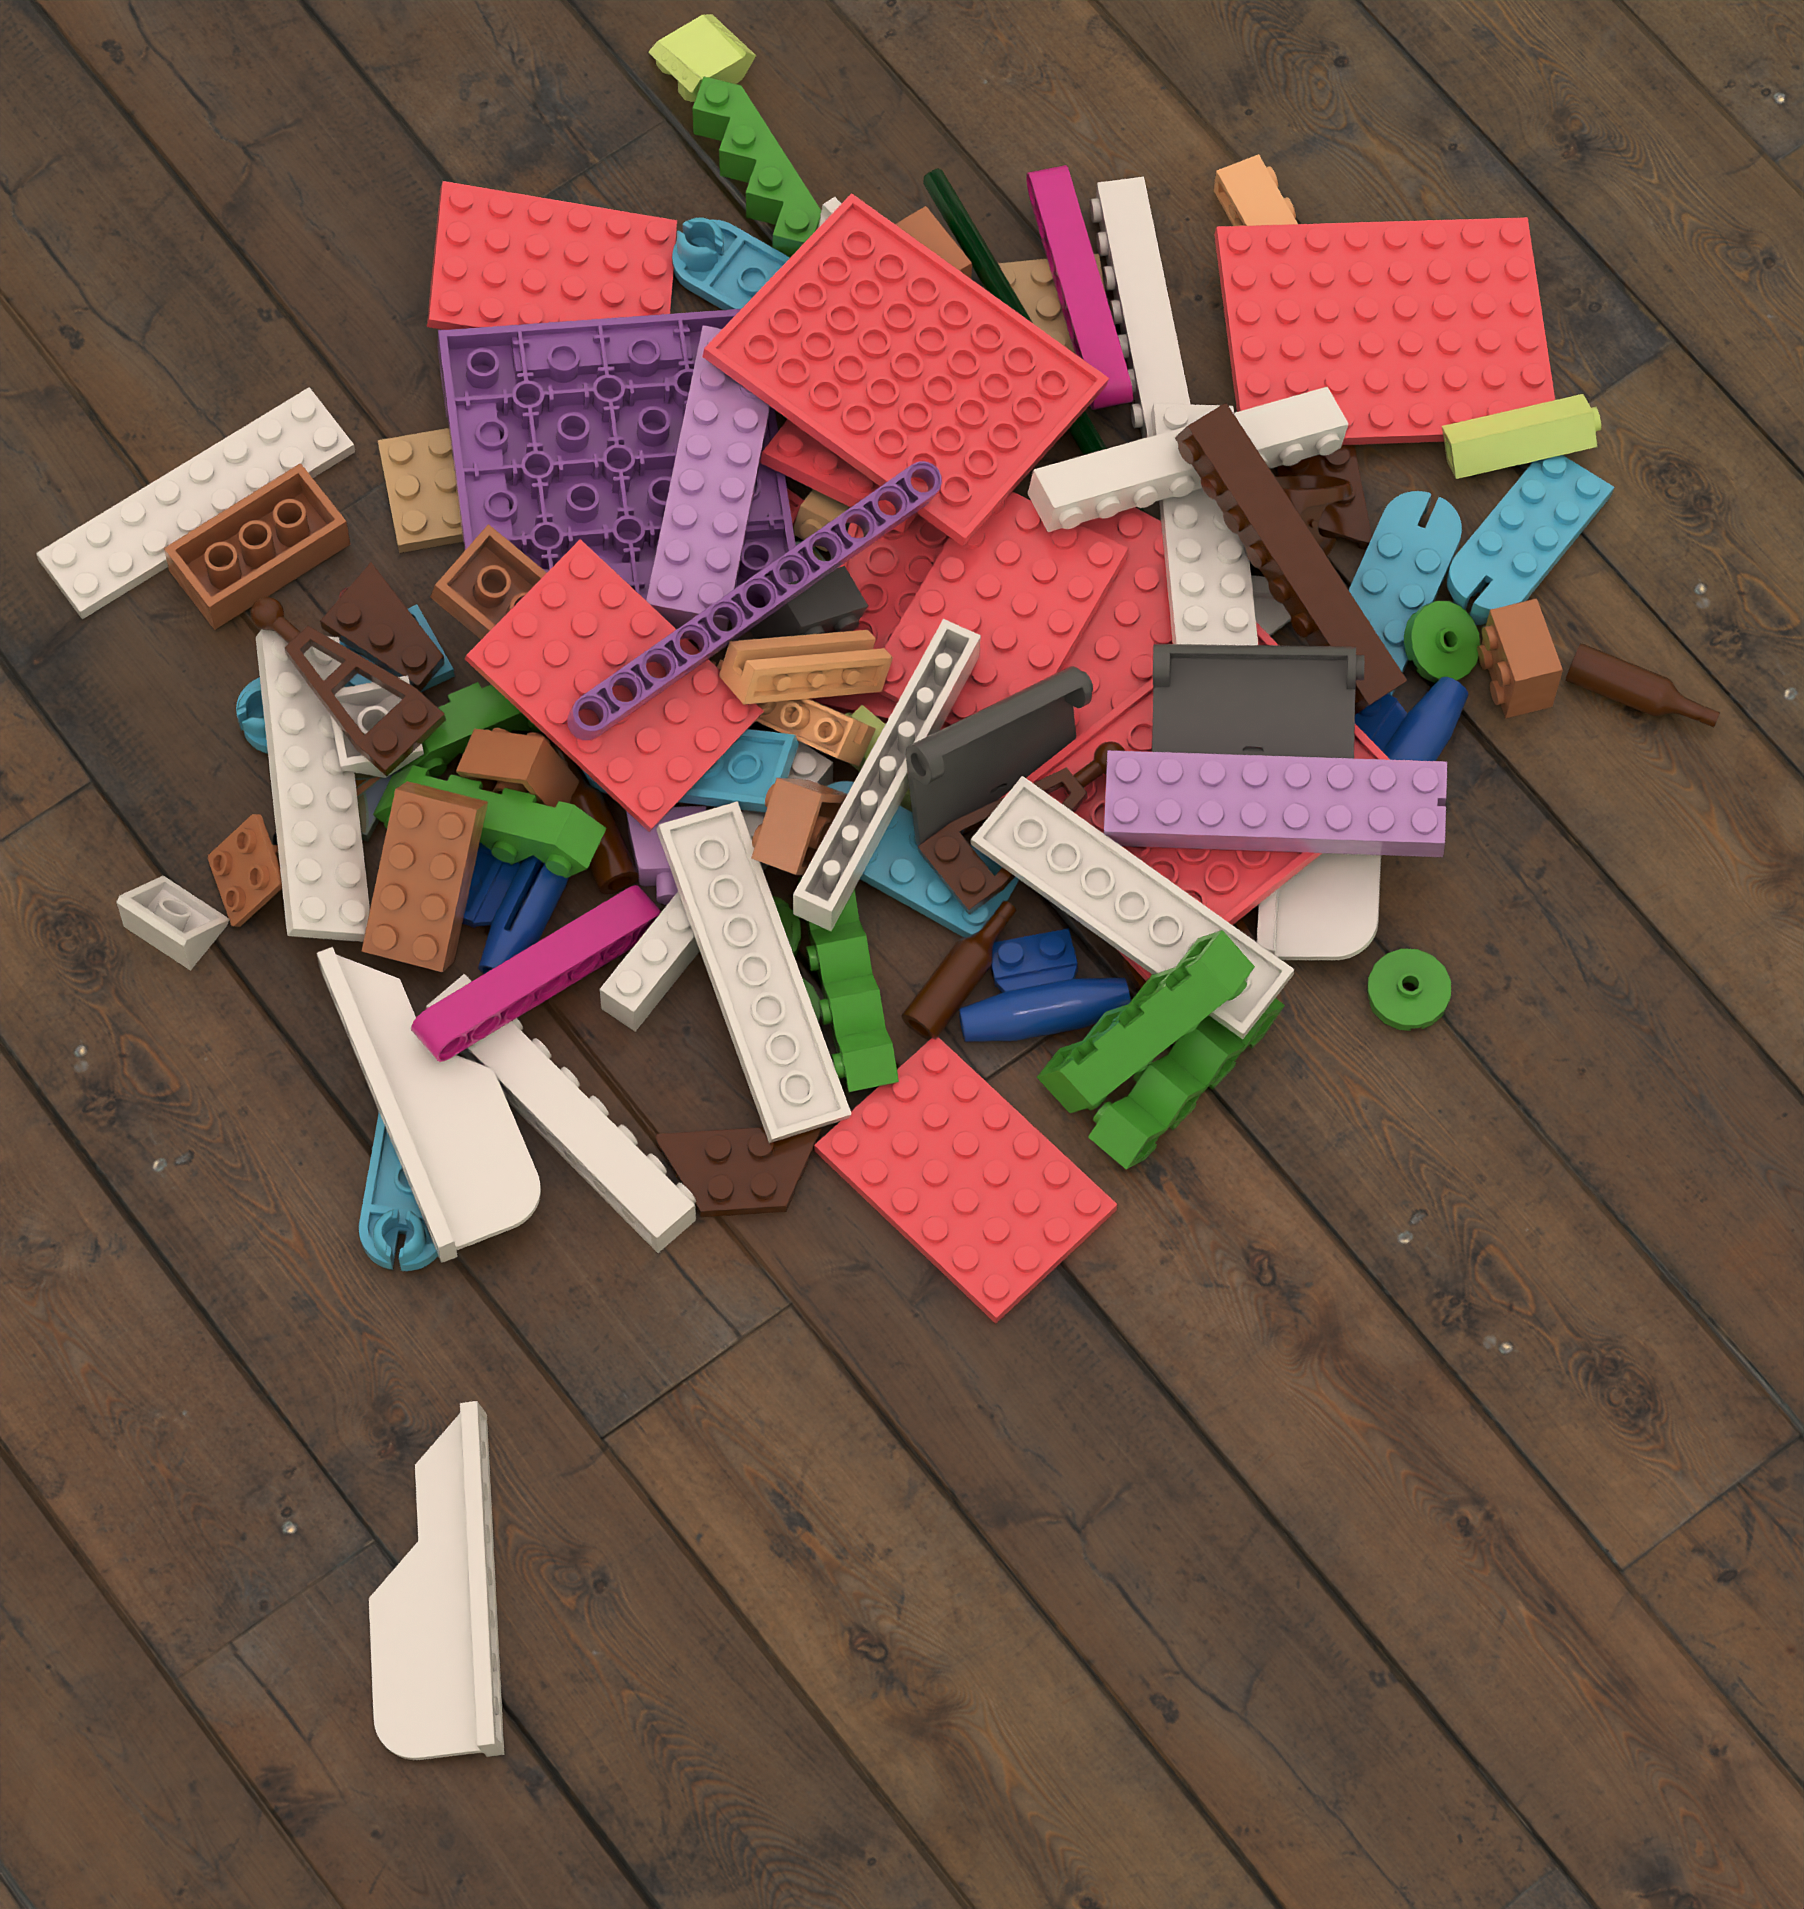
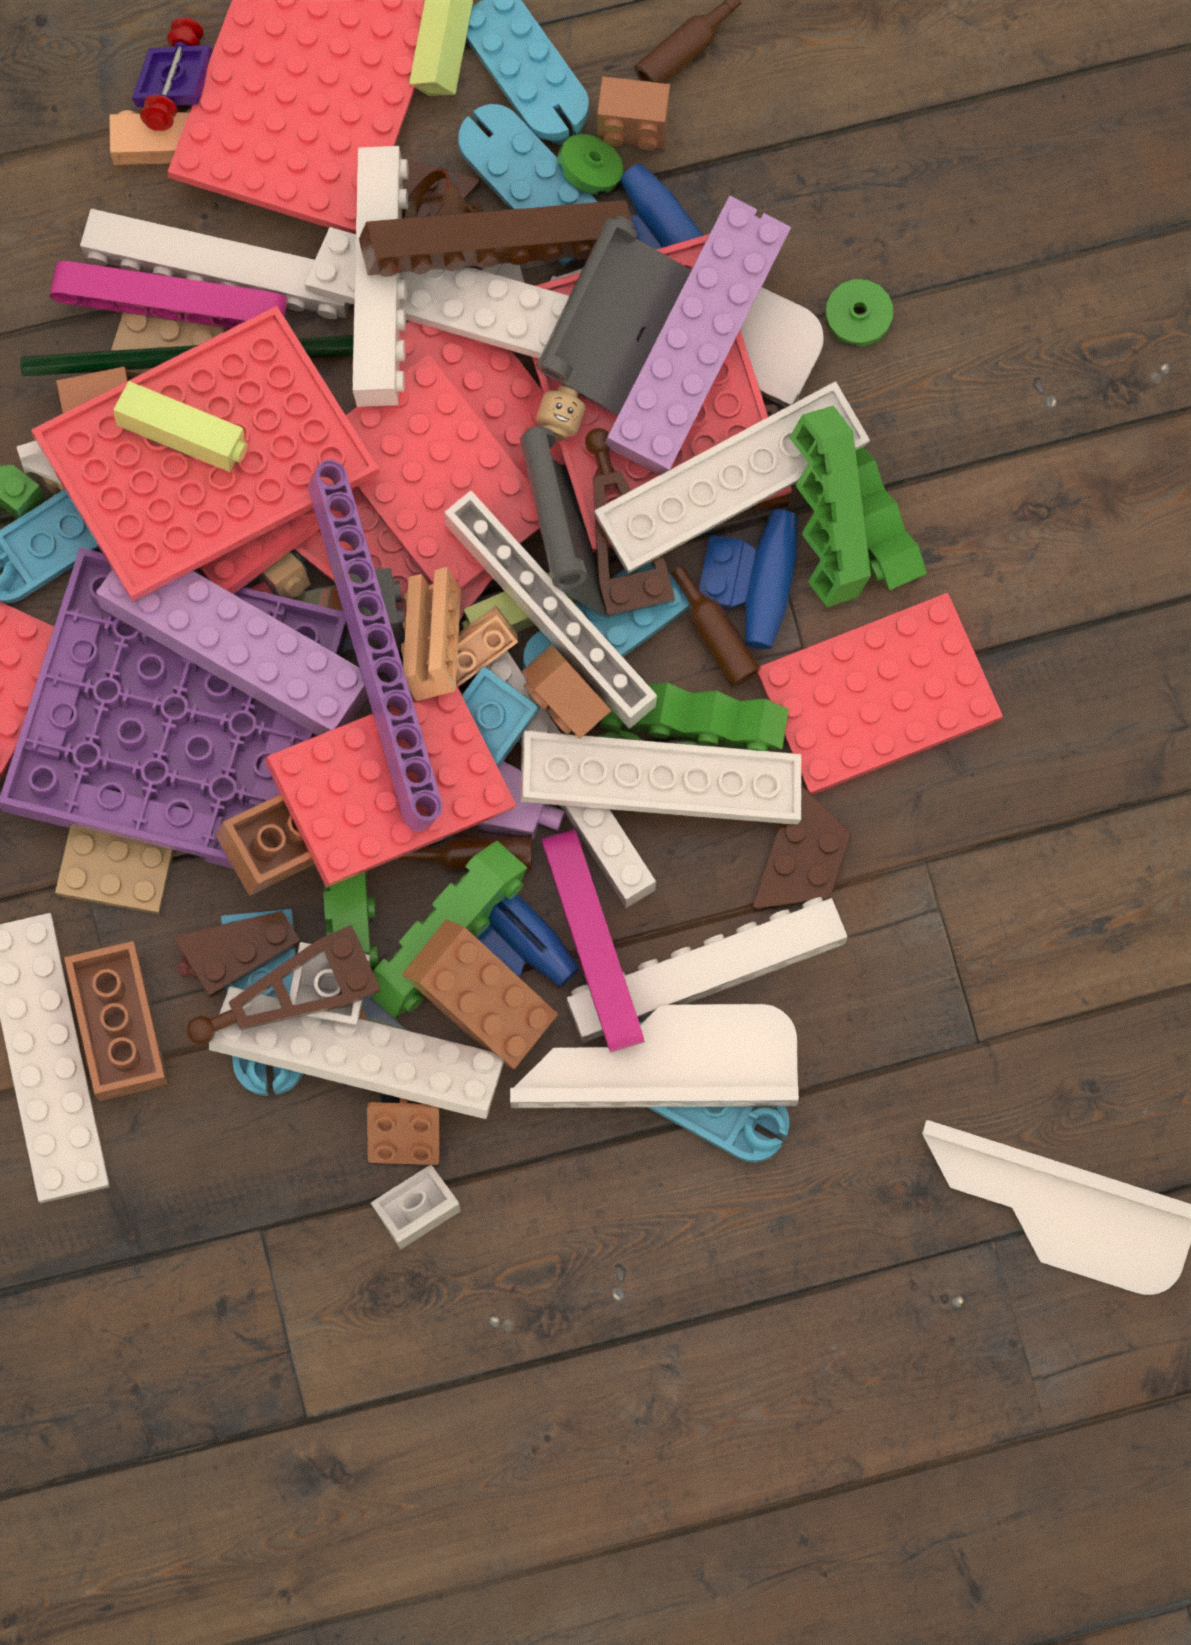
camera: 65 degrees left, 10 degrees up
nougat brick [456,728,579,807] -> none
none -> yellowish green brick [113,381,248,472]
none -> dark purple plate [132,17,213,131]
none -> tan head [536,386,586,441]

